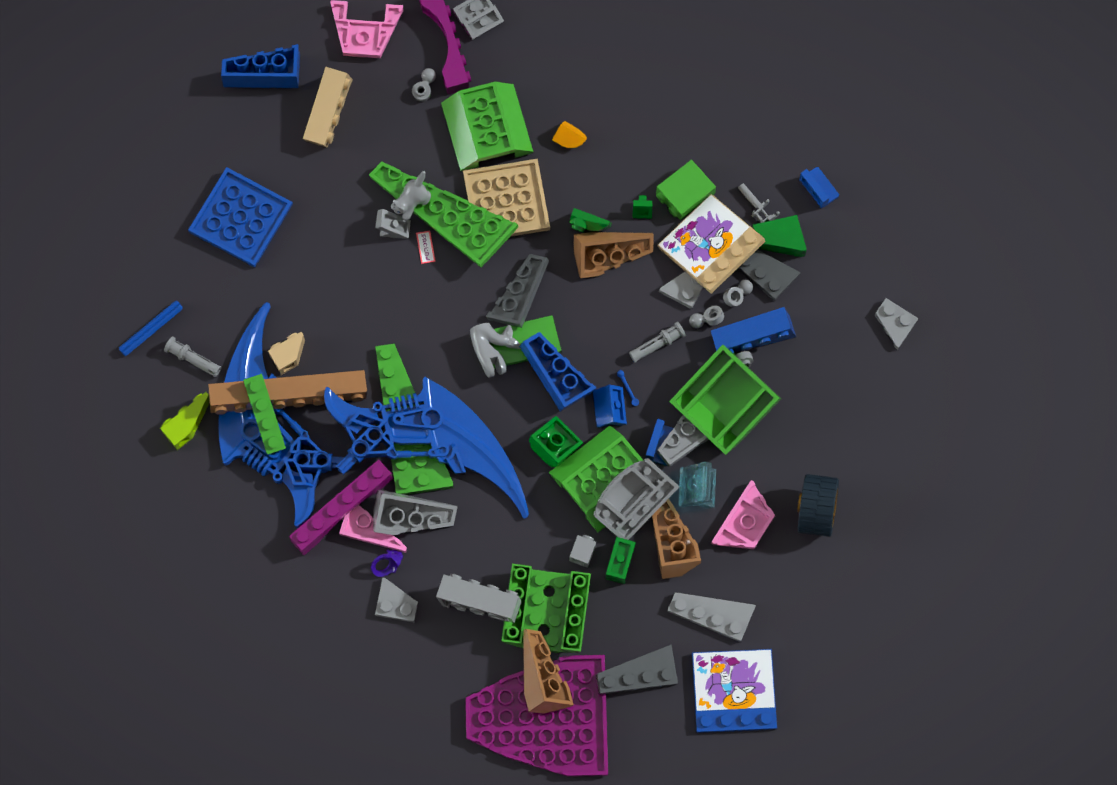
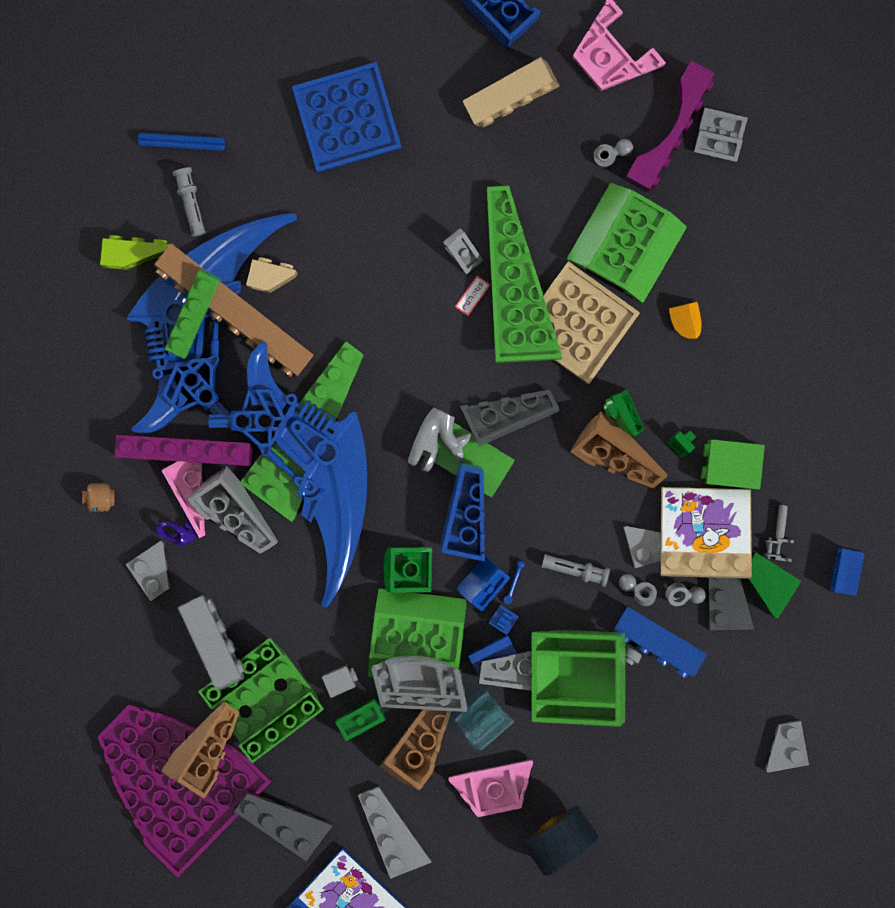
camera: 40 degrees right, 15 degrees up
light grey animal [391,171,431,221] -> none
none -> medium nougat head [82,483,114,512]
none -> blue tile [488,604,519,635]

